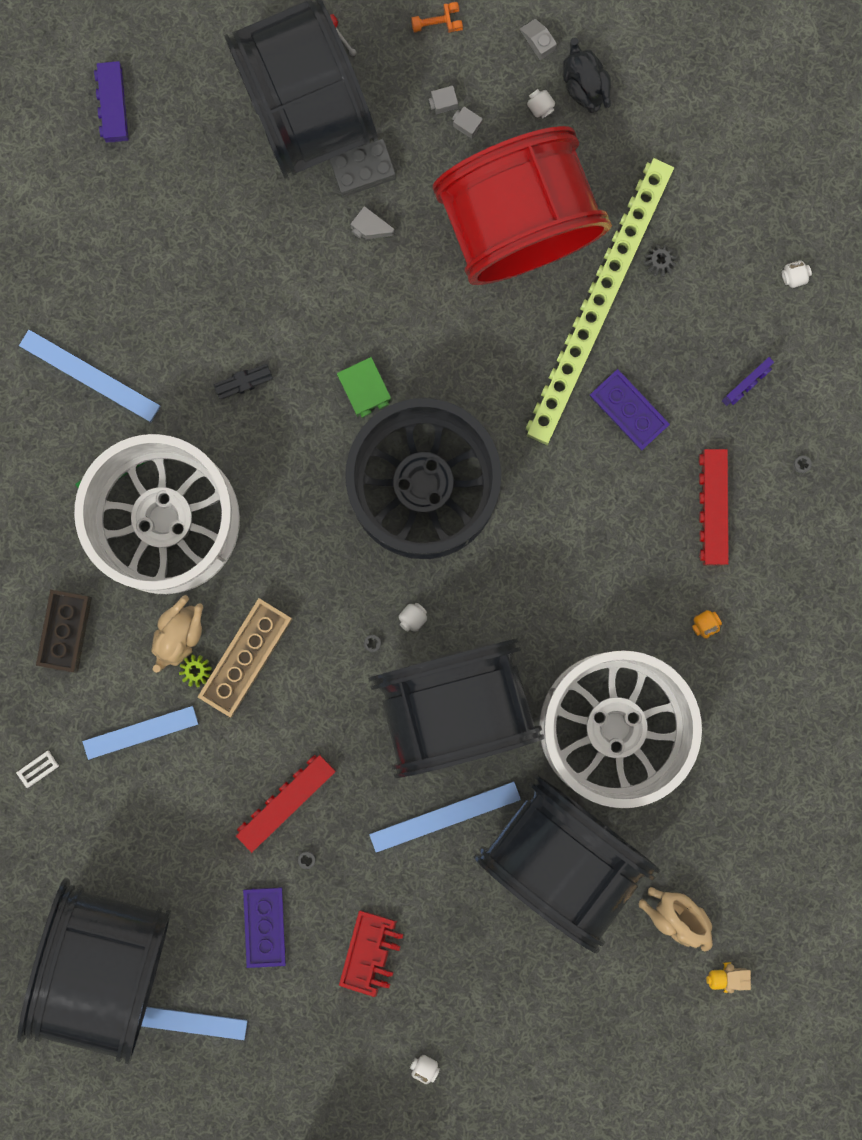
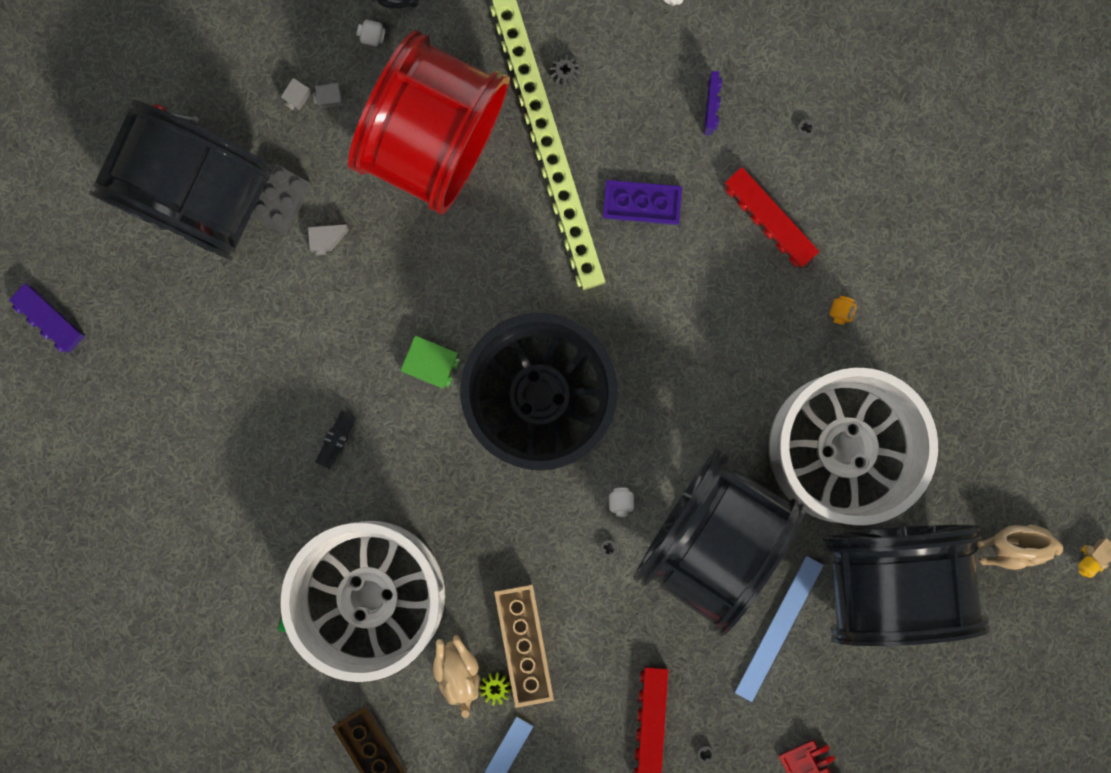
camera: 40 degrees left, 0 degrees up
light blue tile [19,330,161,422] -> none
orange bar [411,2,463,33] -> none

